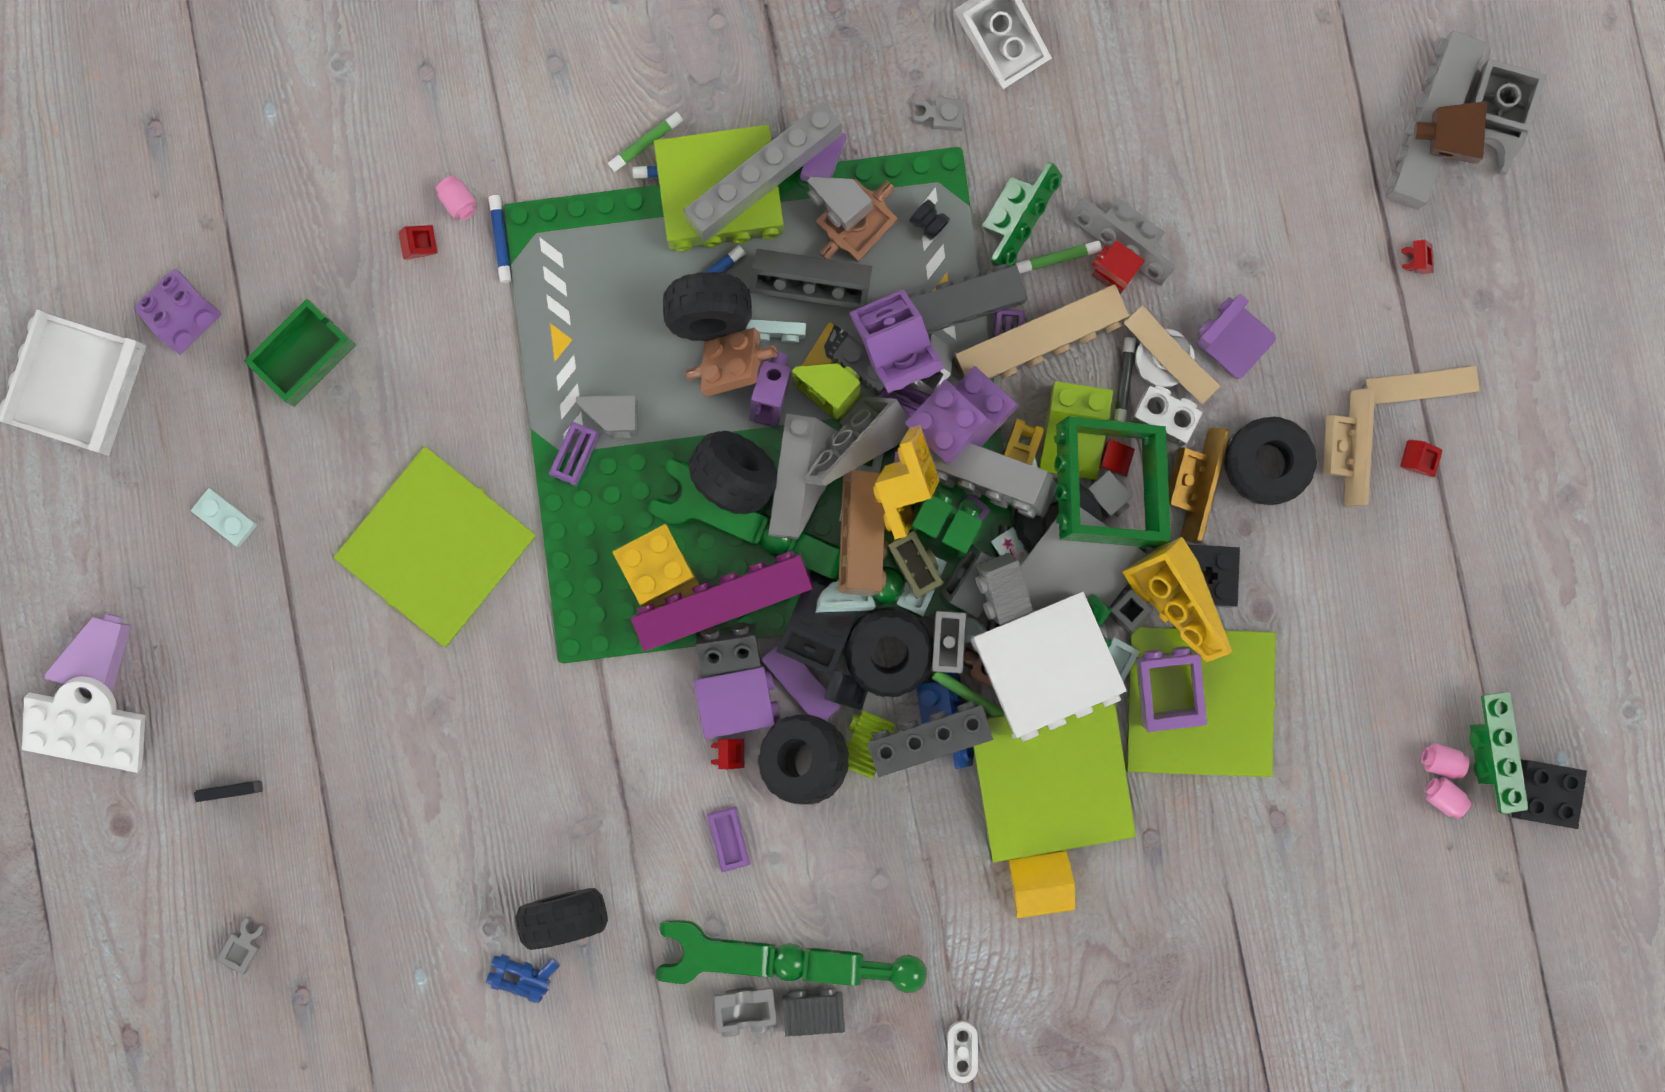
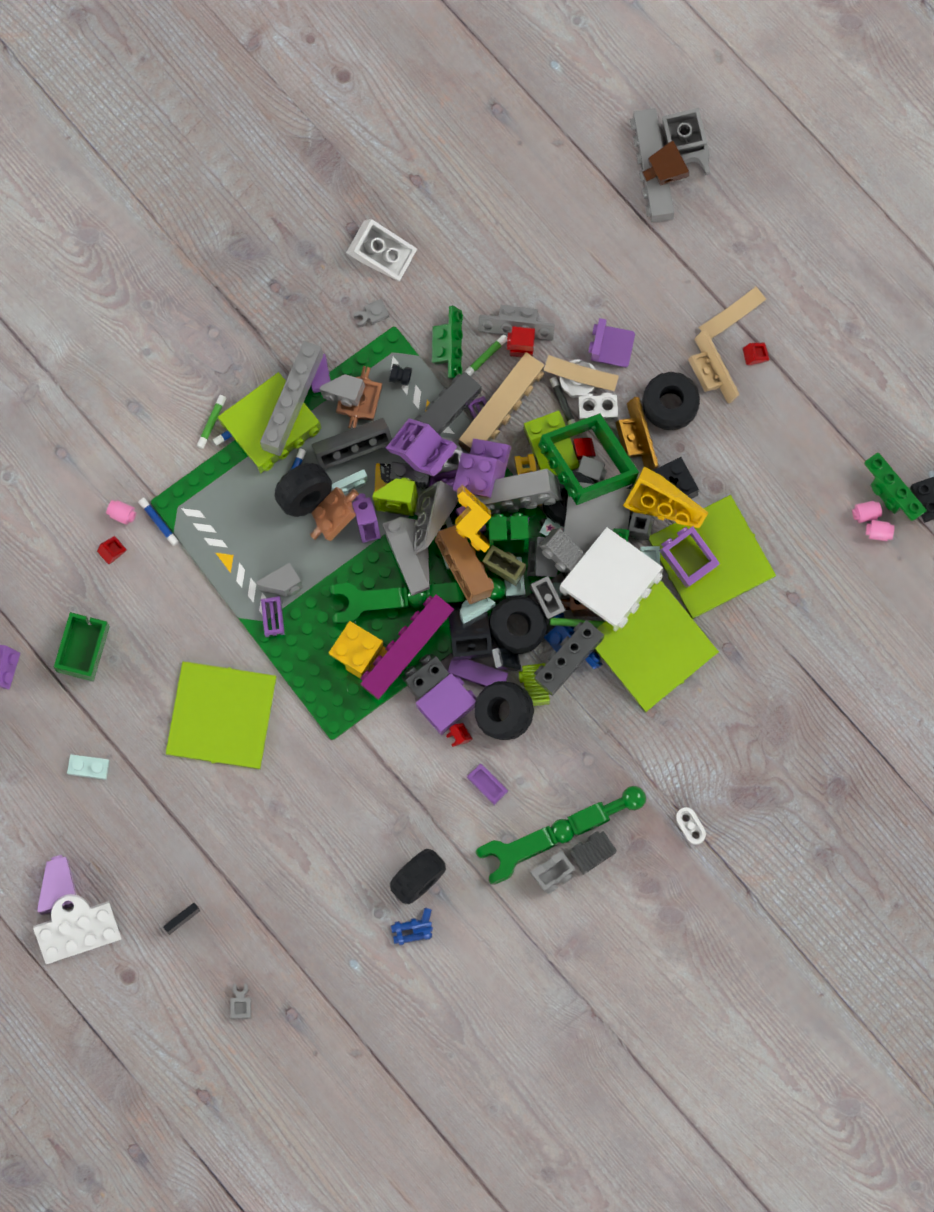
camera: 25 degrees left, 10 degrees down
black tyre [688,431,777,515] -> none
yellow slope [1008,851,1076,918] -> none
red tile [1401,239,1434,274] -> none

